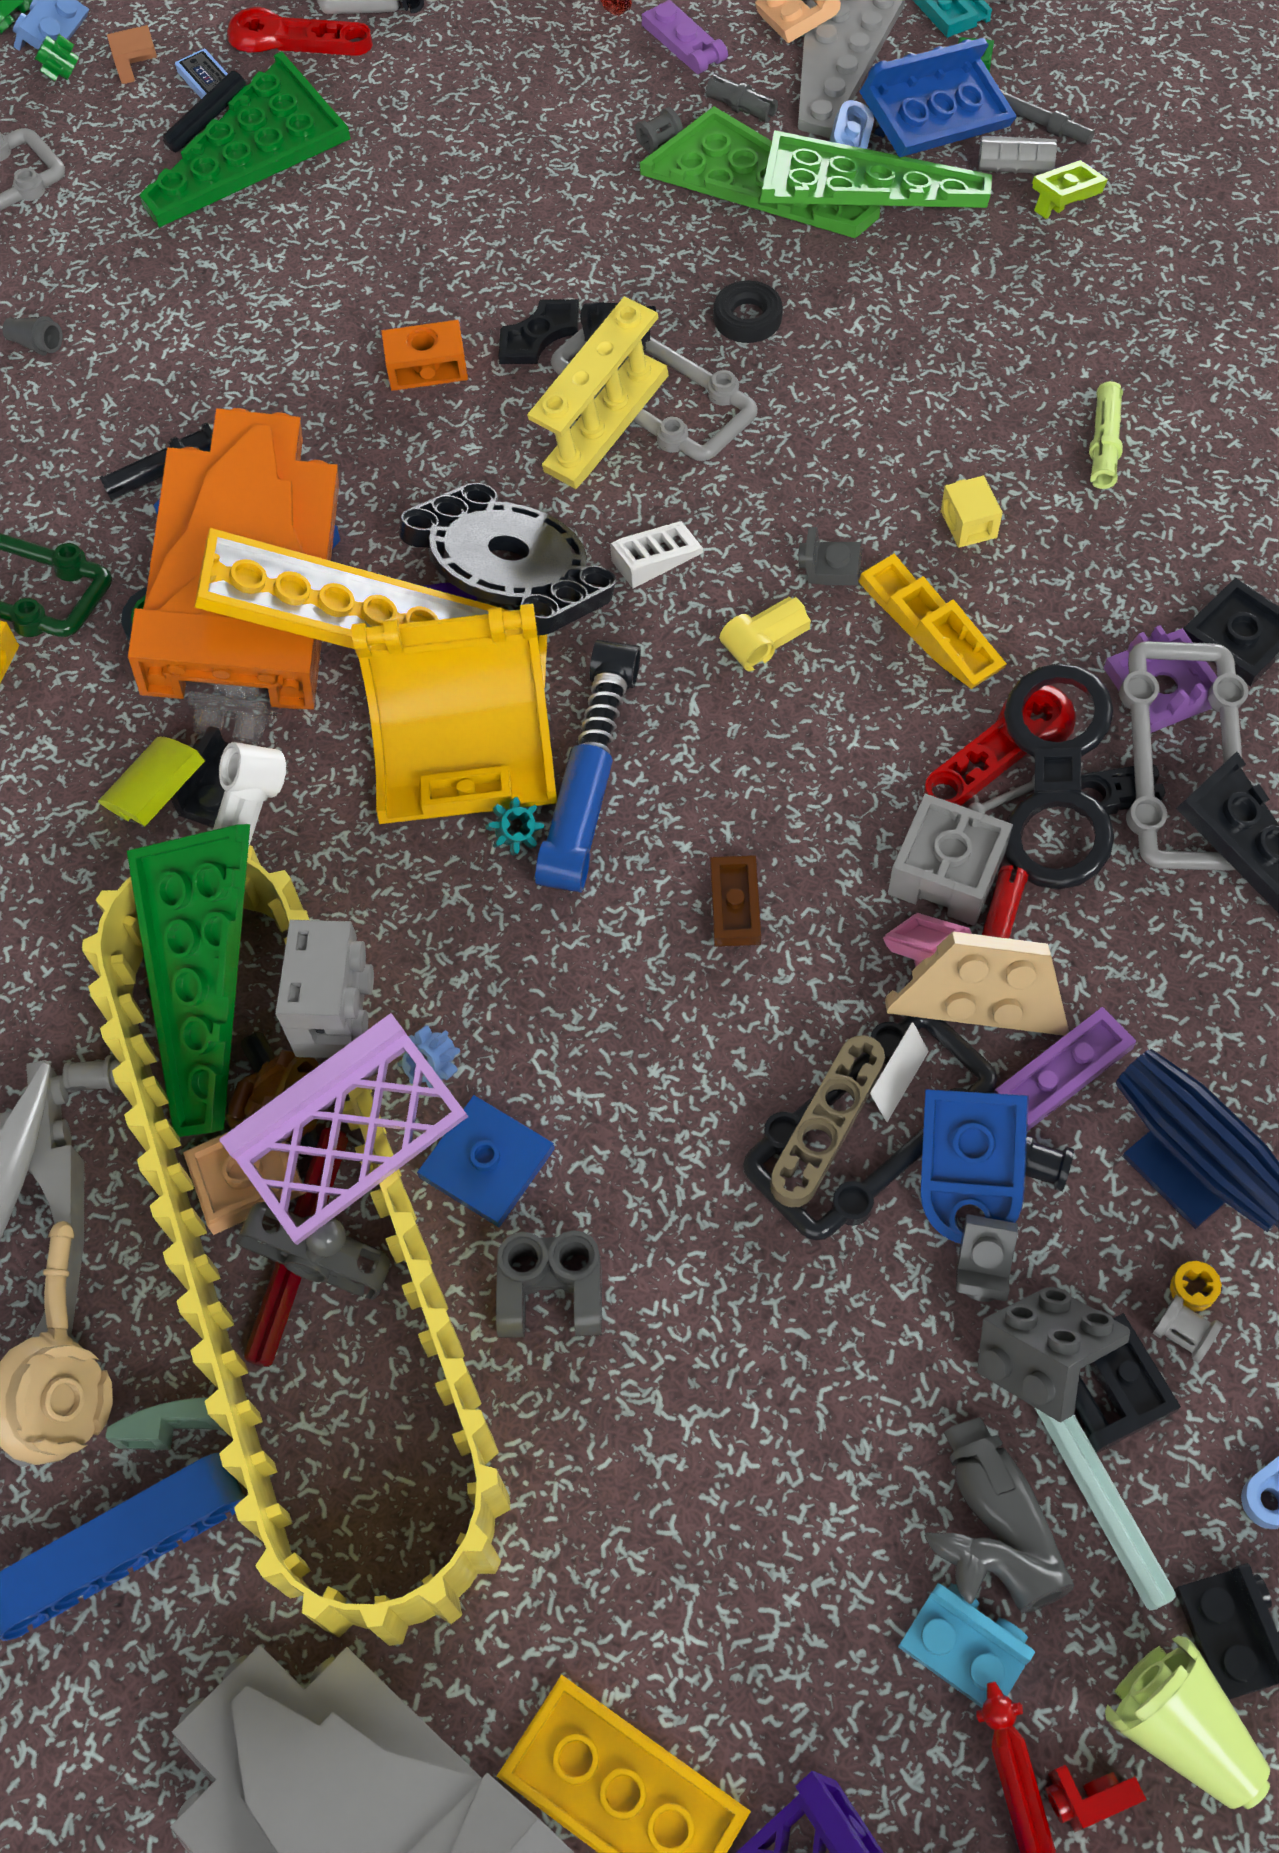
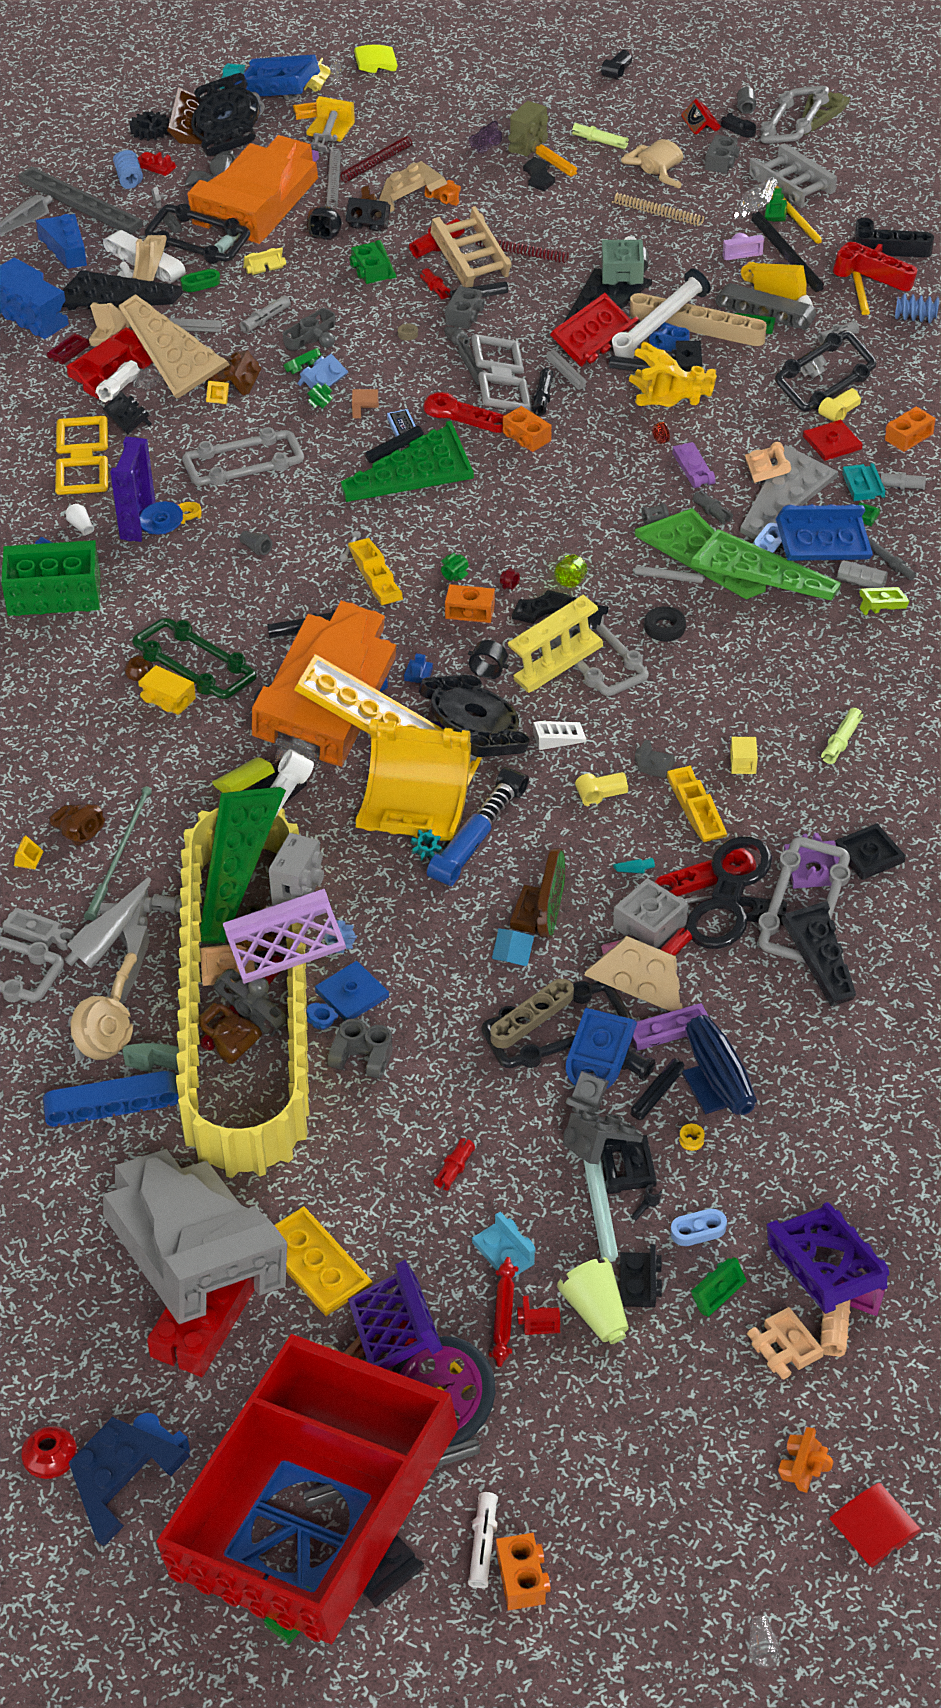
camera: 15 degrees right, 15 degrees down
white sticker [870,1022,929,1122] -> none
dark grey piece [925,1417,1075,1613] -> none
light grey bush [1152,1295,1223,1363] -> none
none -> reddish brown piece [199,1003,262,1064]
none -> blue animal [306,1003,338,1030]
none -> light grey hinge [339,531,361,562]
none -> yellow slope [348,538,403,606]
none -> blue tile [404,653,433,683]
none -> red pin [433,1138,475,1191]
none -> green gear [441,552,469,581]
none -> black piece [468,640,509,679]
none -> dark azure panel [492,928,534,966]
none -> dark red plate [500,568,520,590]
none -> orange brick [503,406,552,452]
none -> reddish brown tile [537,848,566,938]
none -> clear neon green head [554,554,588,588]
none -> teal bar [612,858,655,874]
none -> black axle [630,1058,685,1120]
none -> black hand [630,1184,662,1221]
none -> light grey piece [635,566,704,583]

